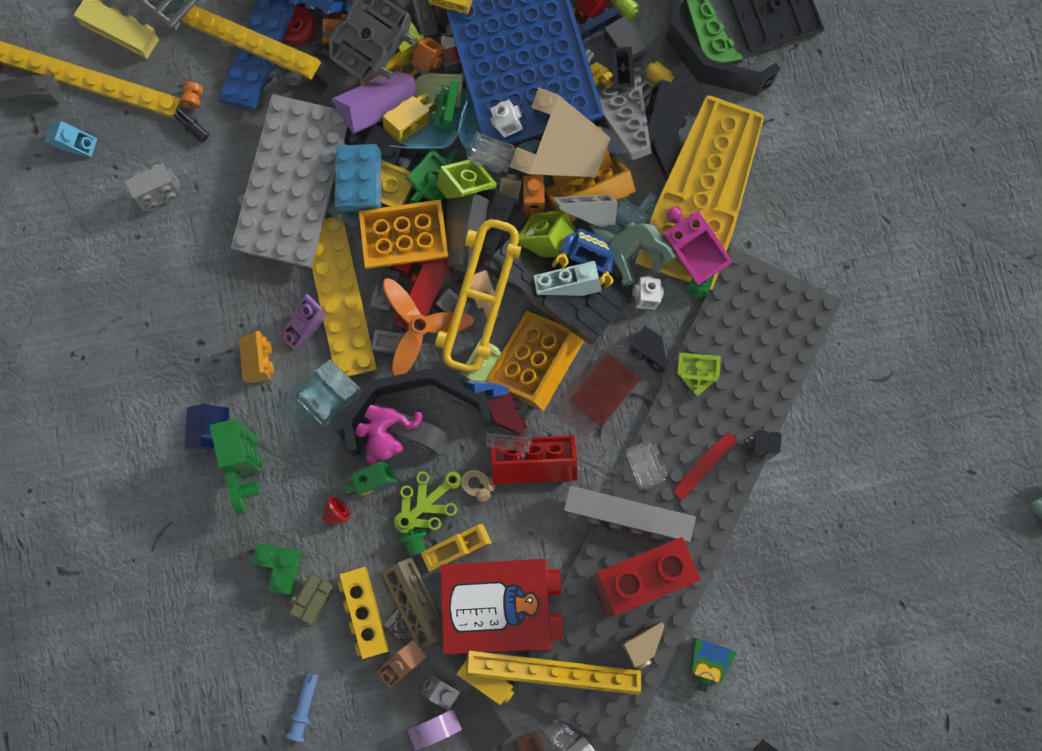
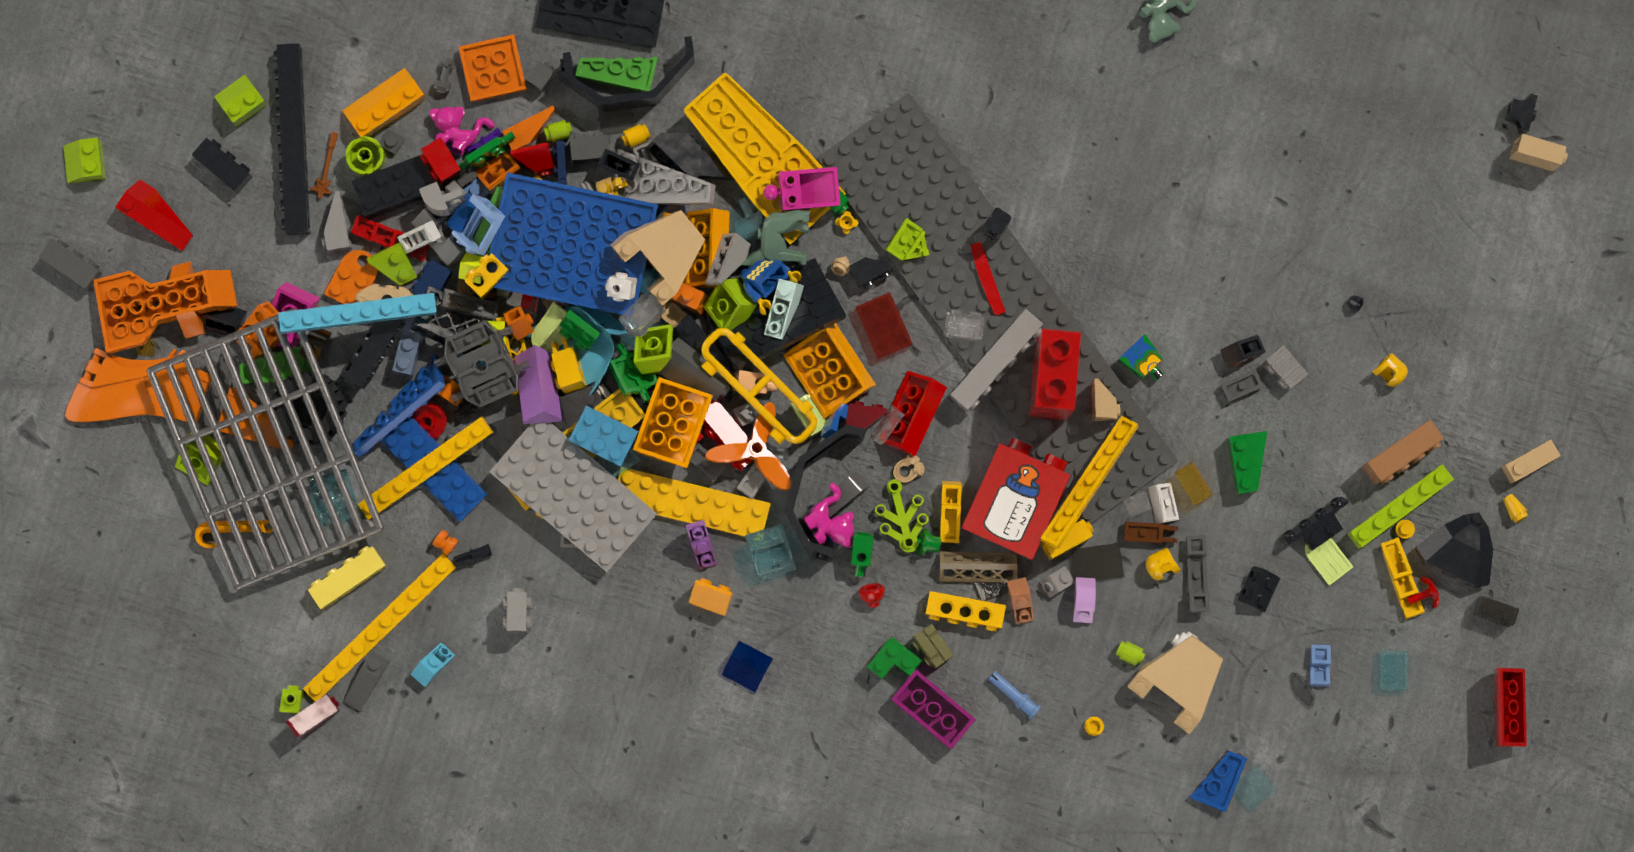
camera: 65 degrees left, 5 degrees up
green brick [209,418,263,515] -> none
white brick [632,276,664,310] -> none
none -> tan plate [831,257,850,276]
none -> yellow plate [835,211,858,234]
none -> magenta brick [891,670,976,750]

